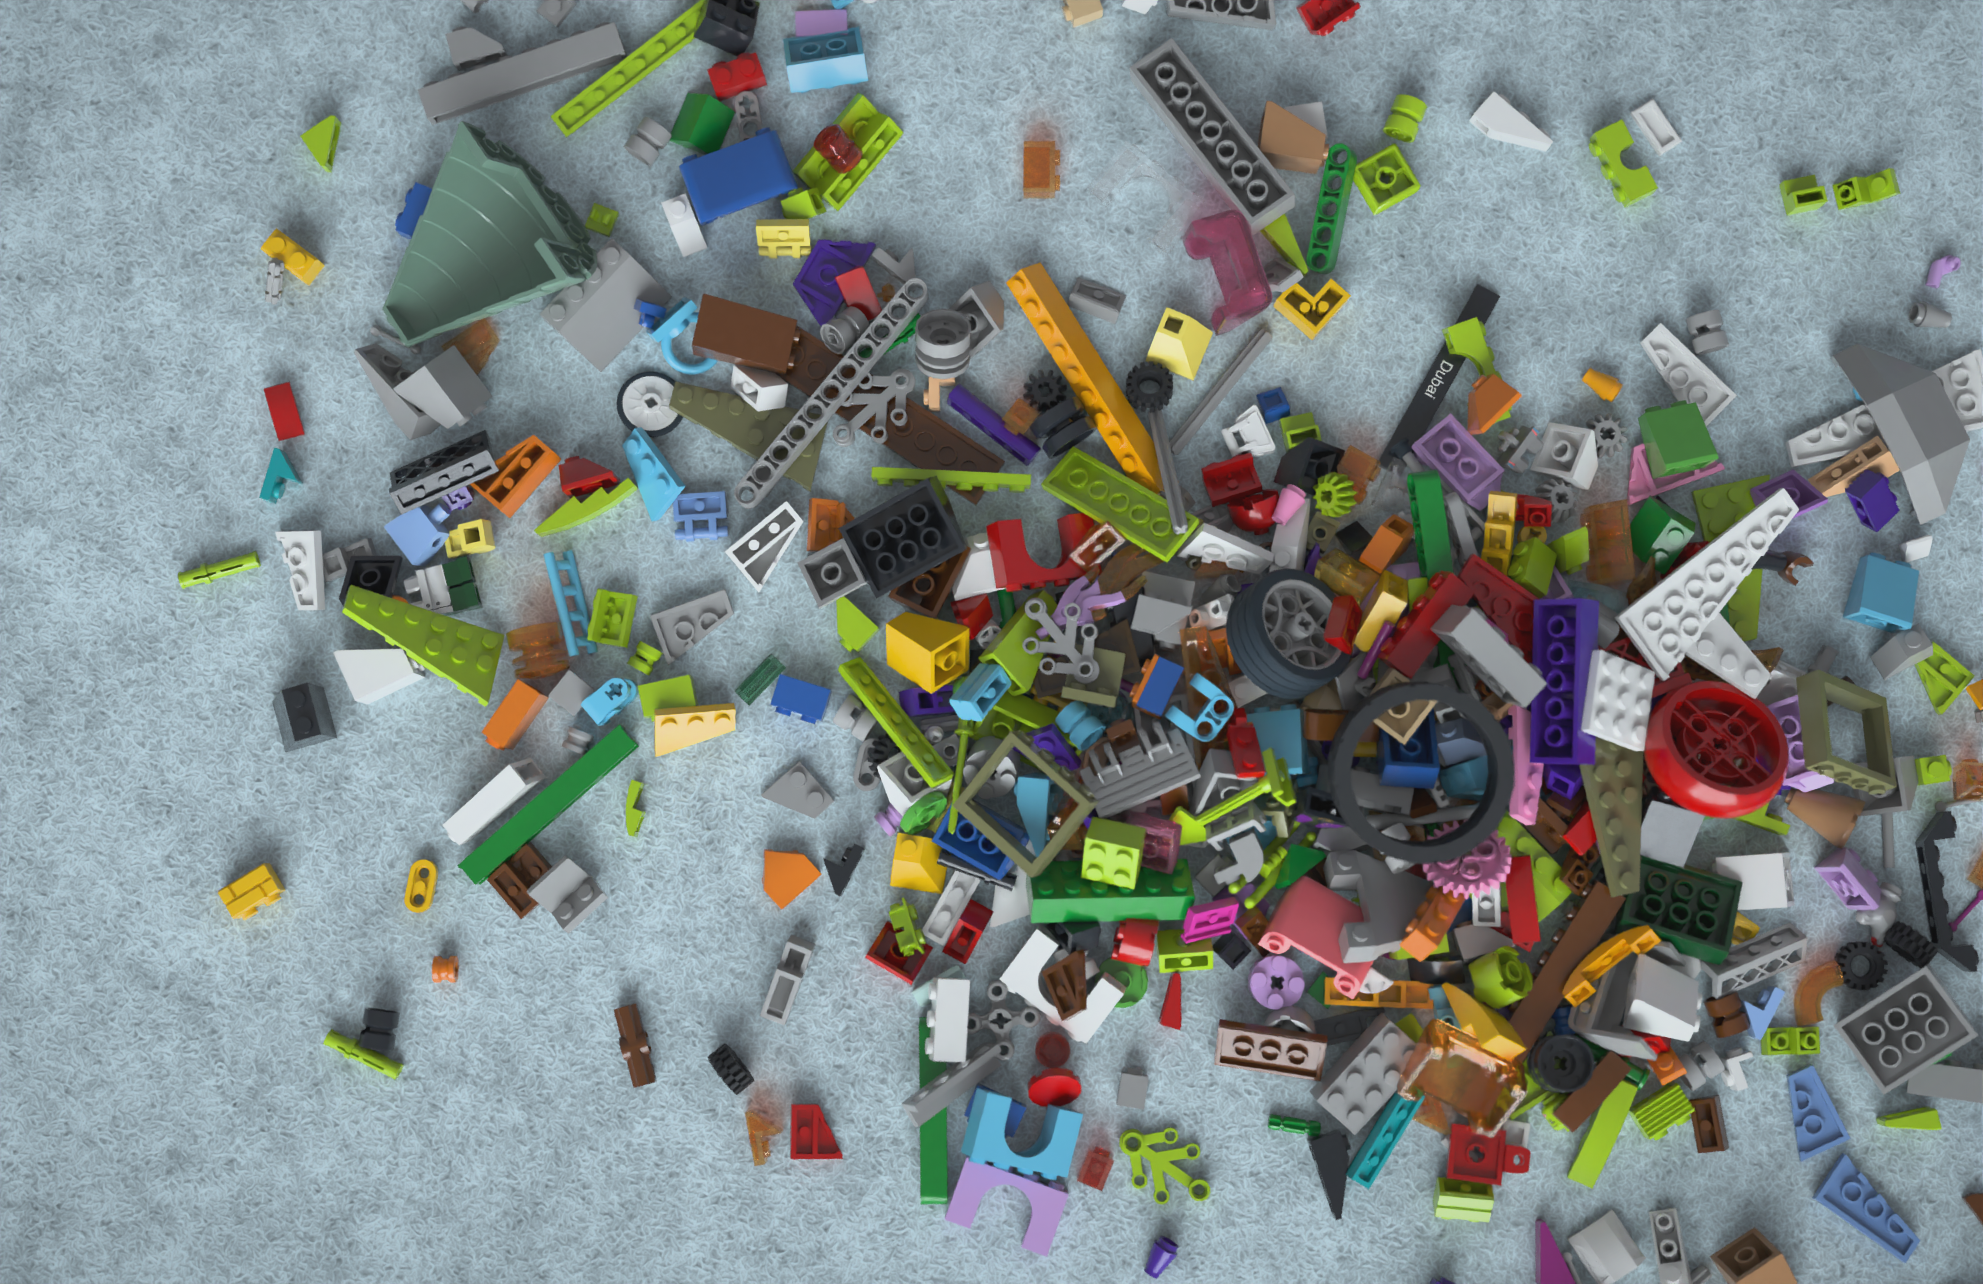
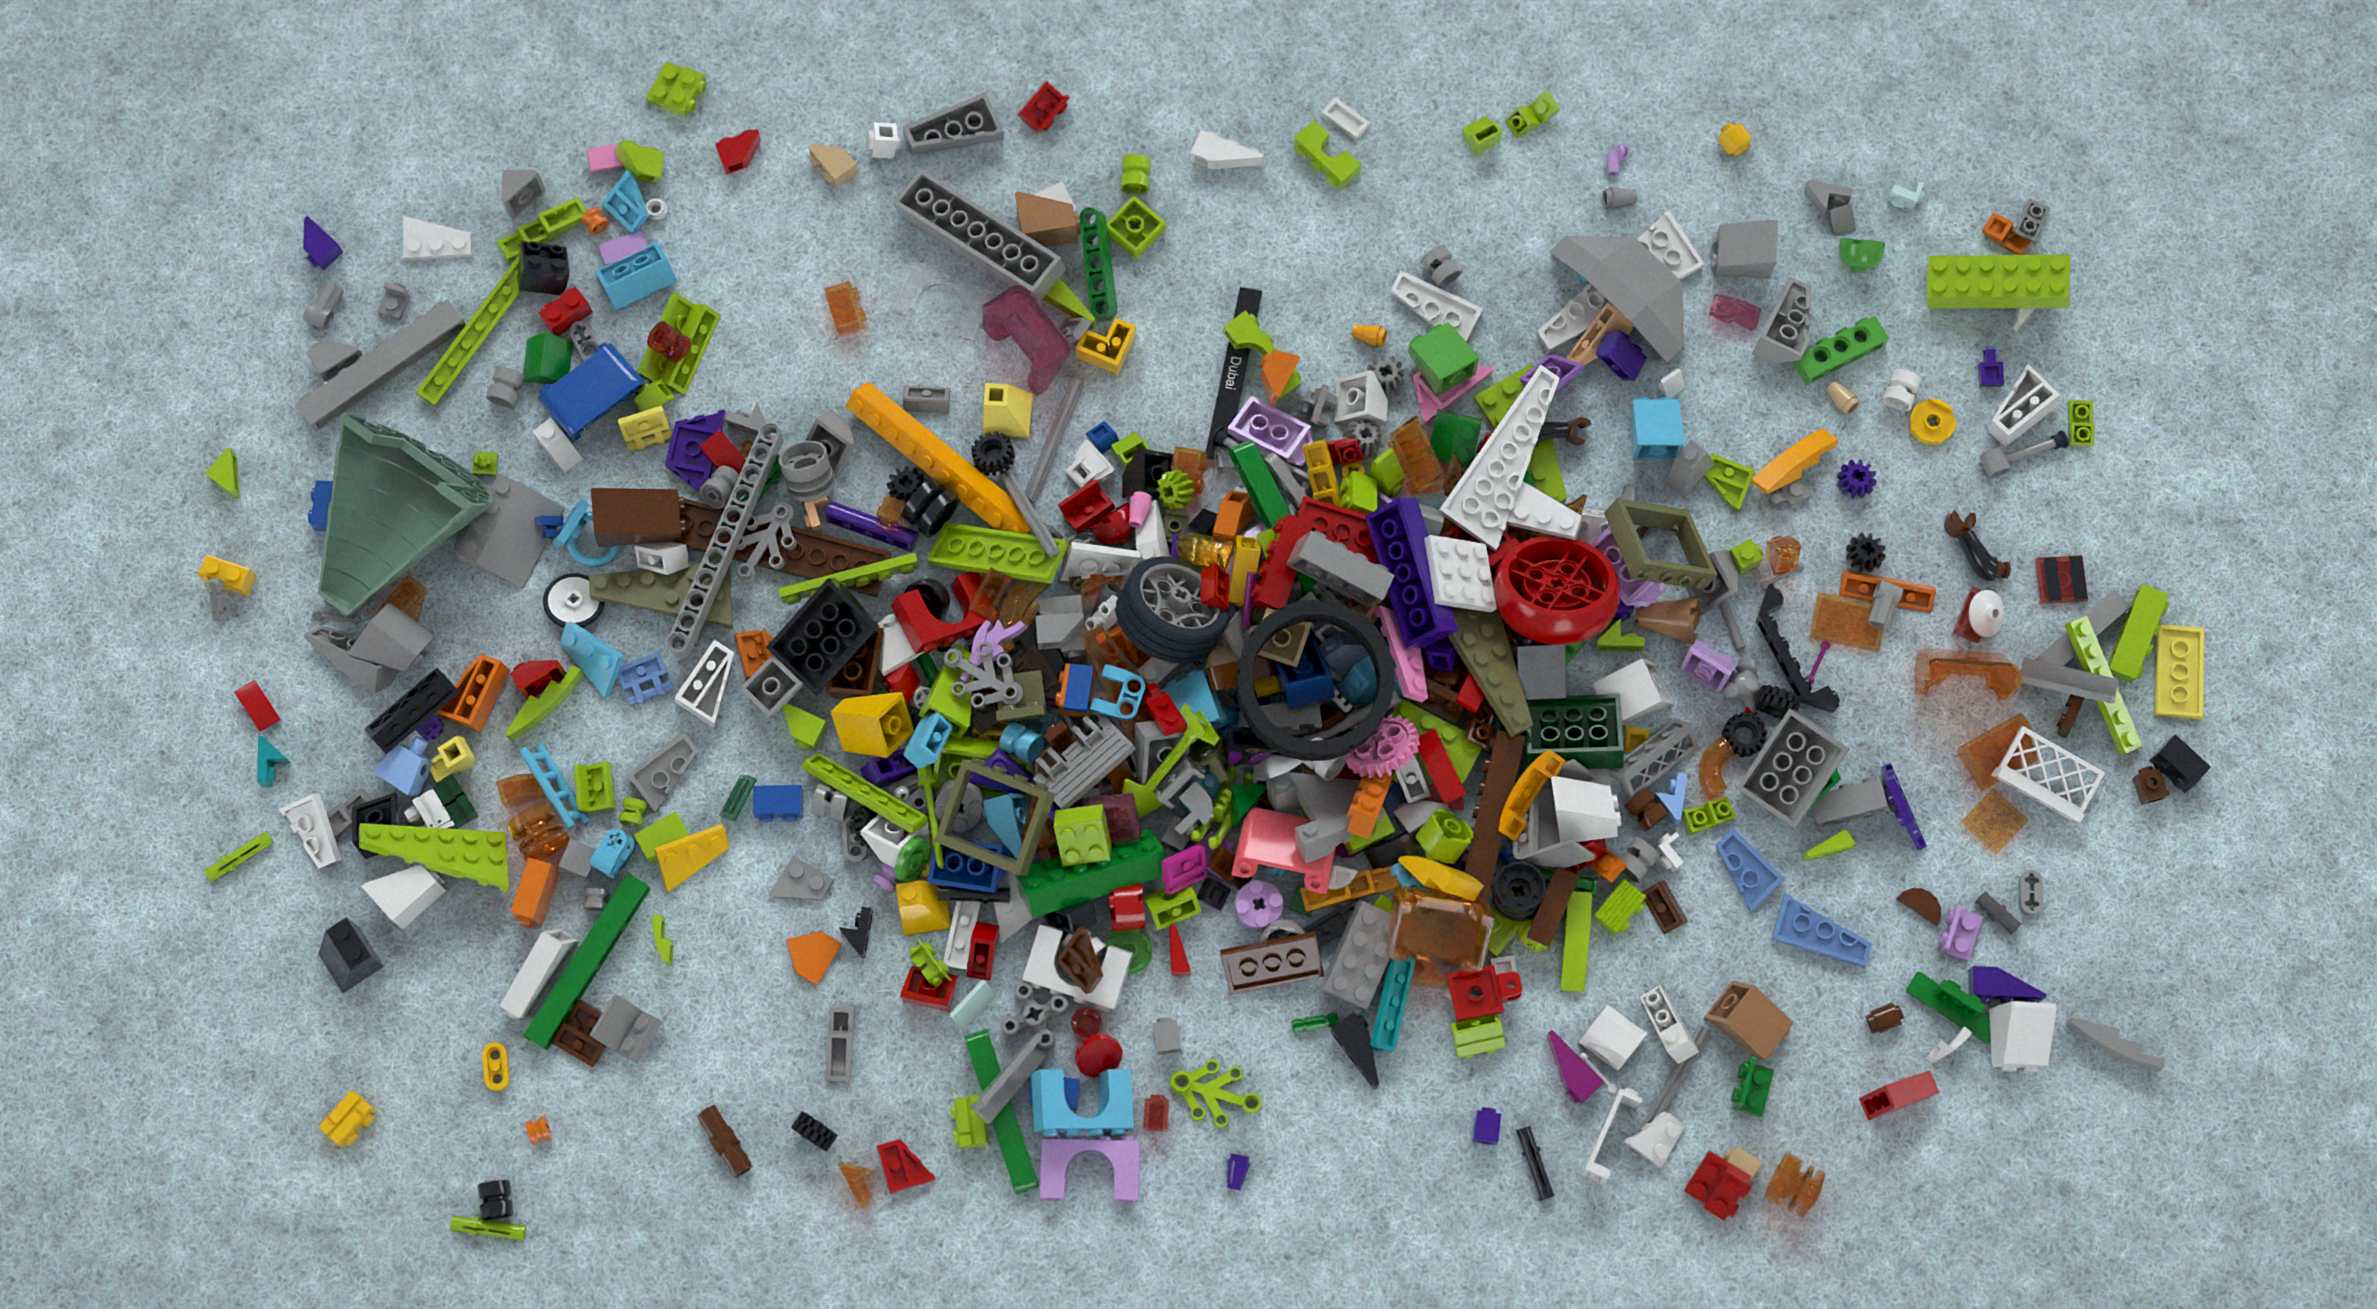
camera: 20 degrees left, 10 degrees down
white brick [925,977,970,1062] -> none
none -> clear orange slope [496,773,547,809]
none -> black cylinder [903,578,950,620]
none -> lime brick [950,1095,989,1150]

